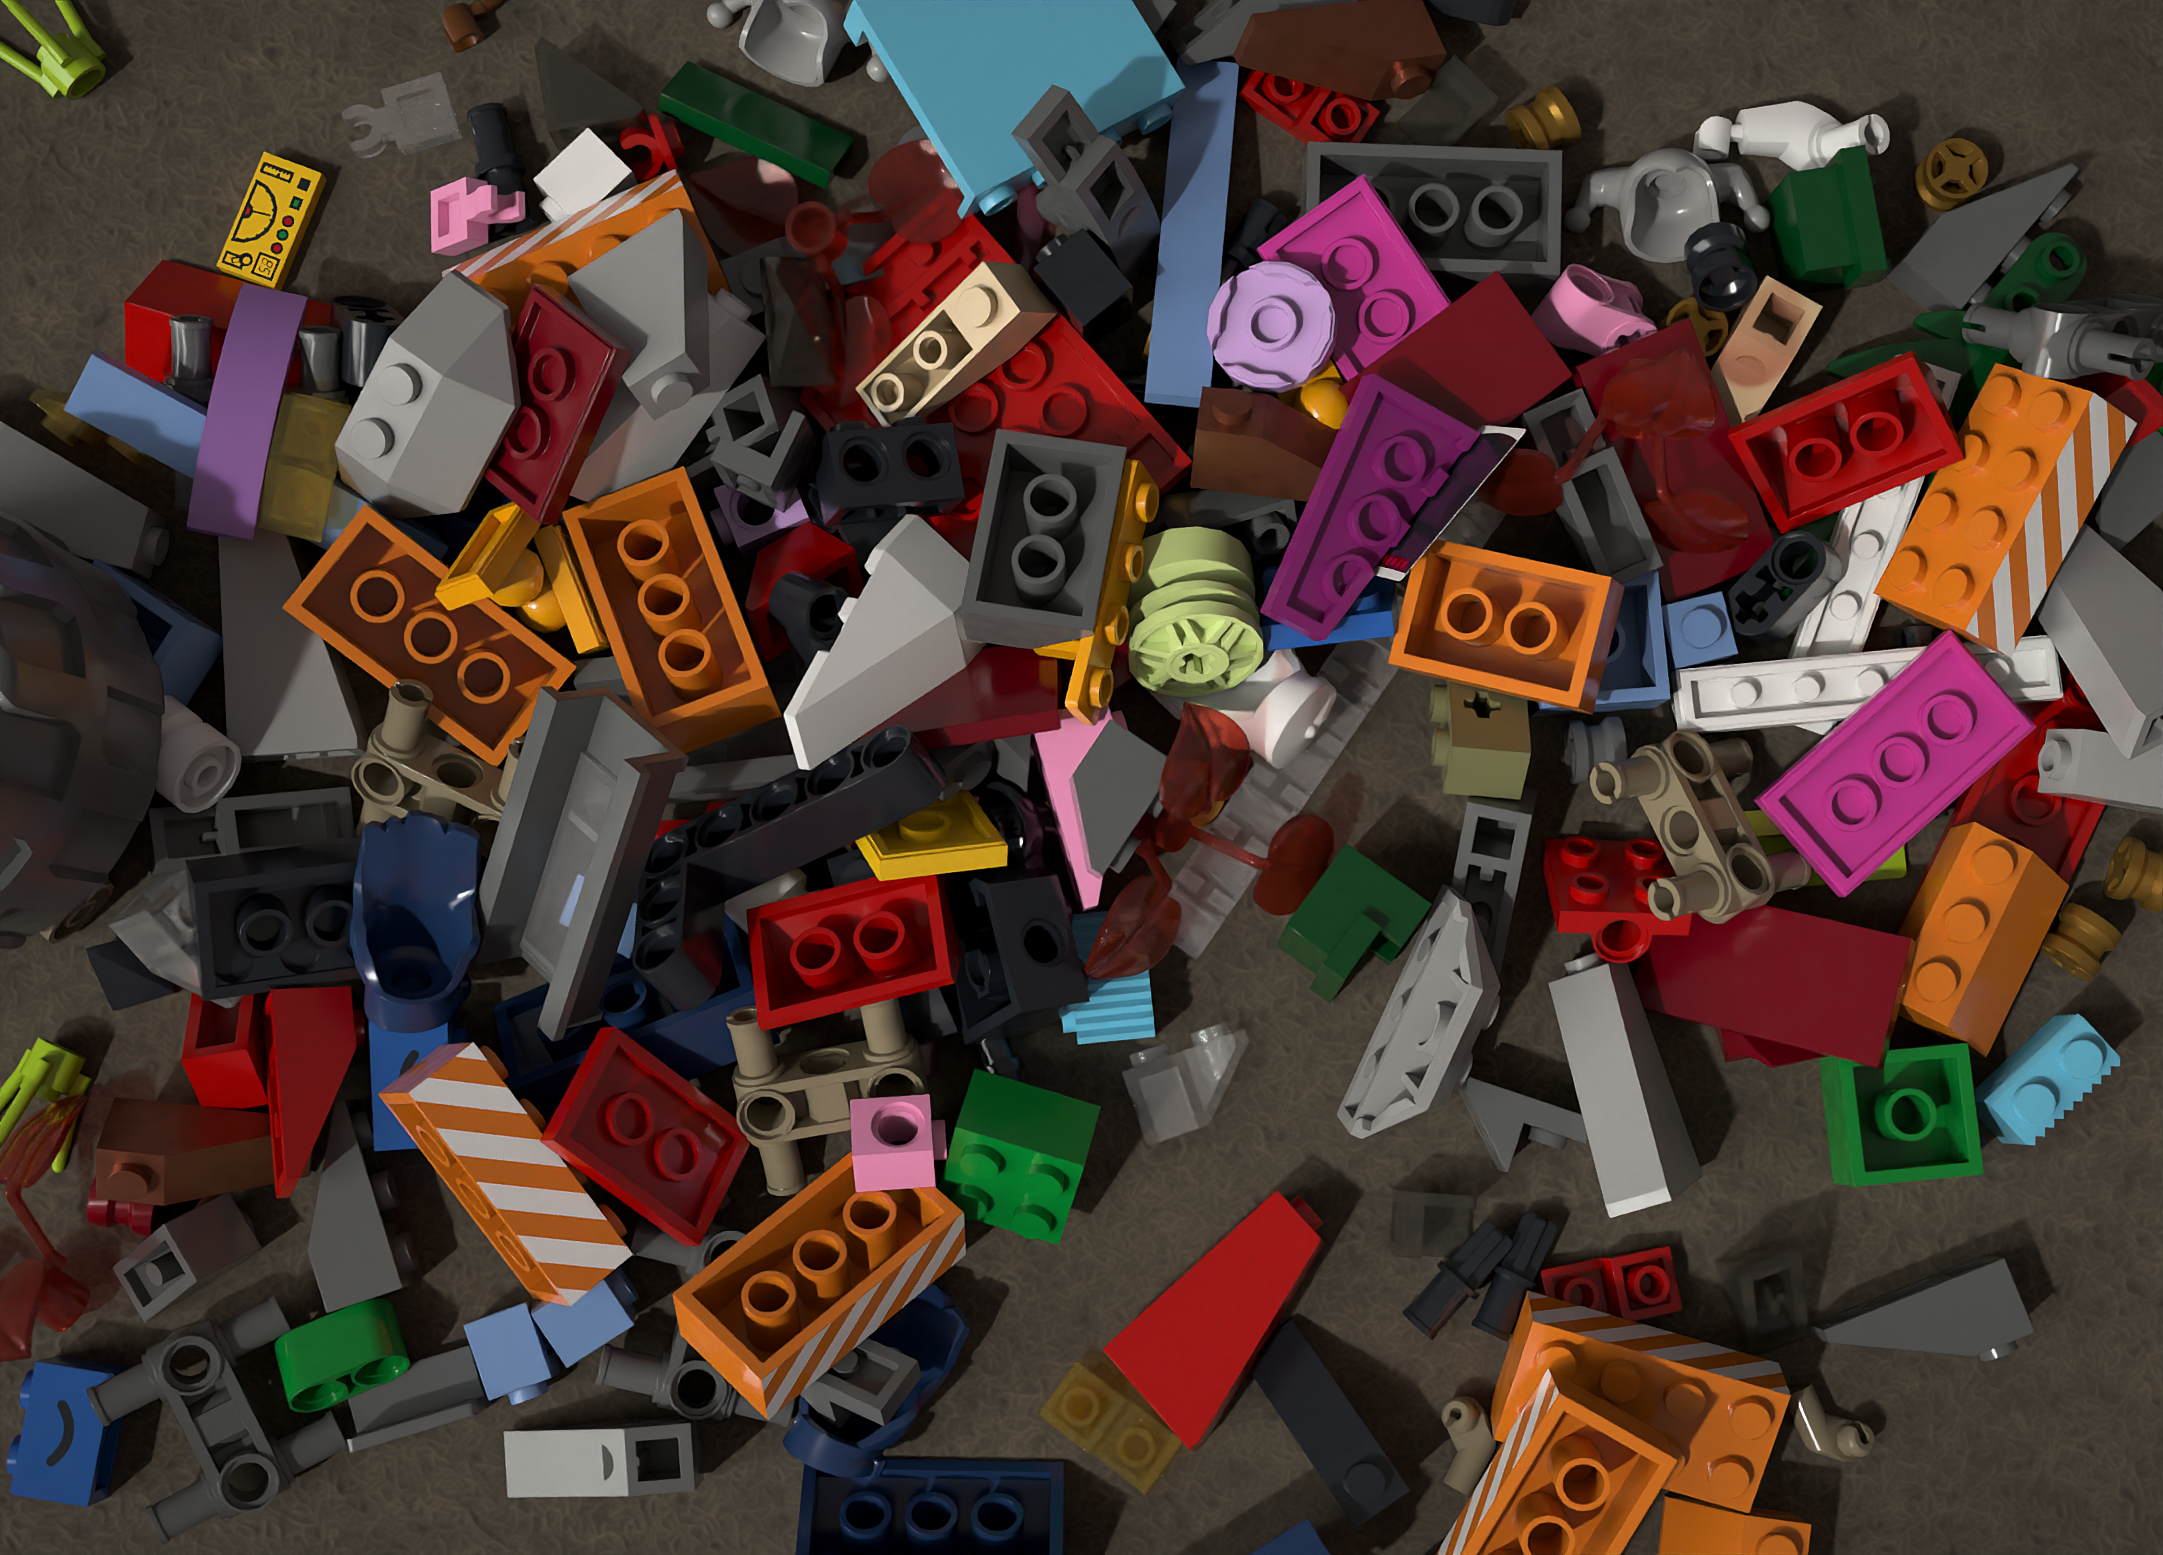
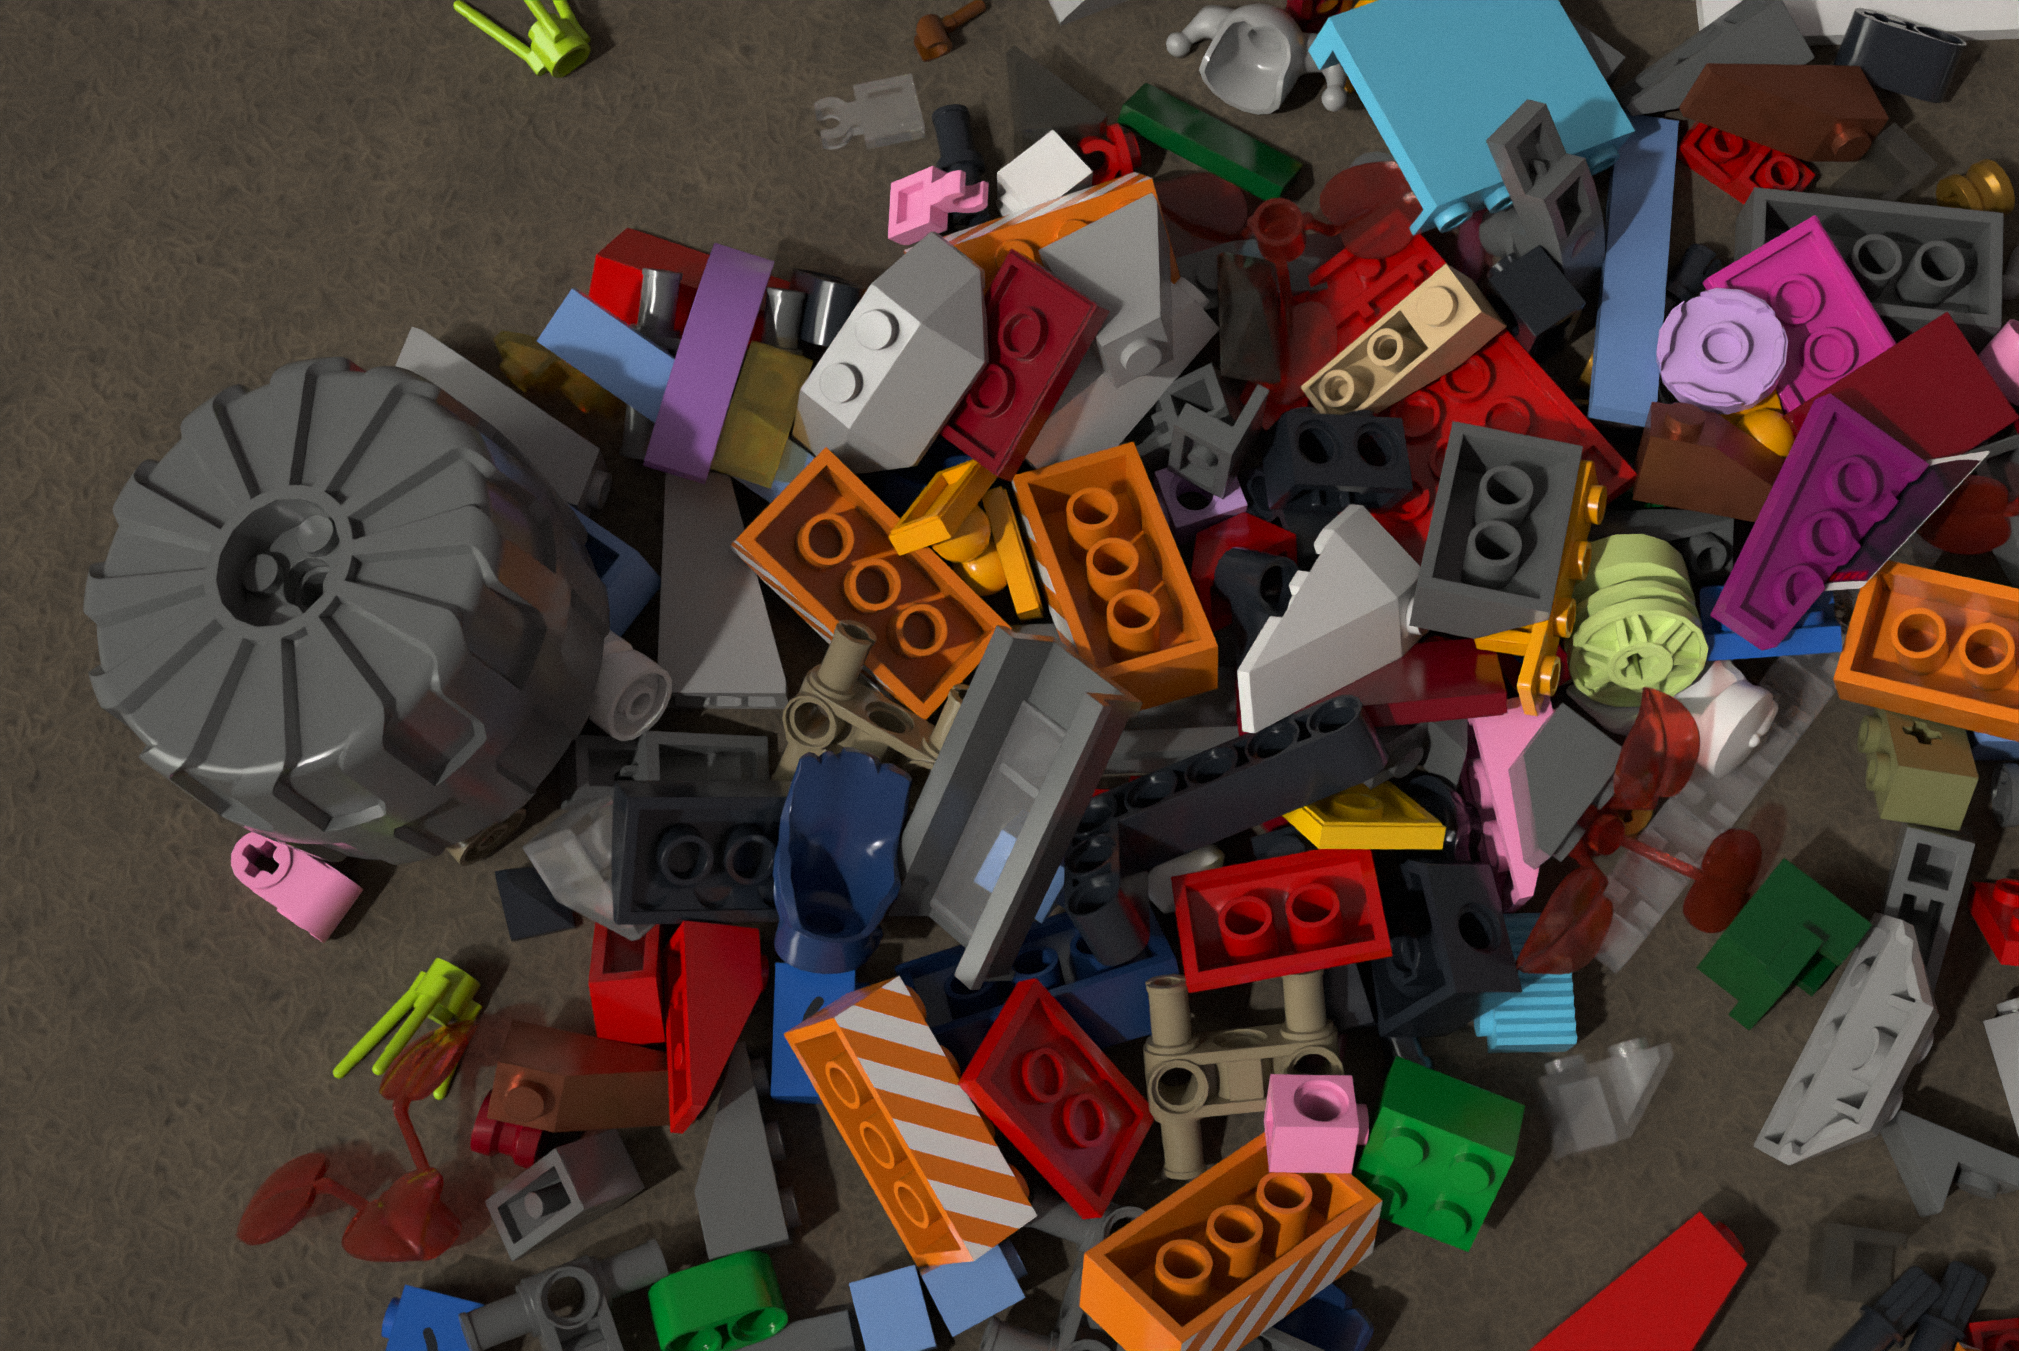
camera: 10 degrees right, 10 degrees down
yellow tile [216,152,327,291] -> none

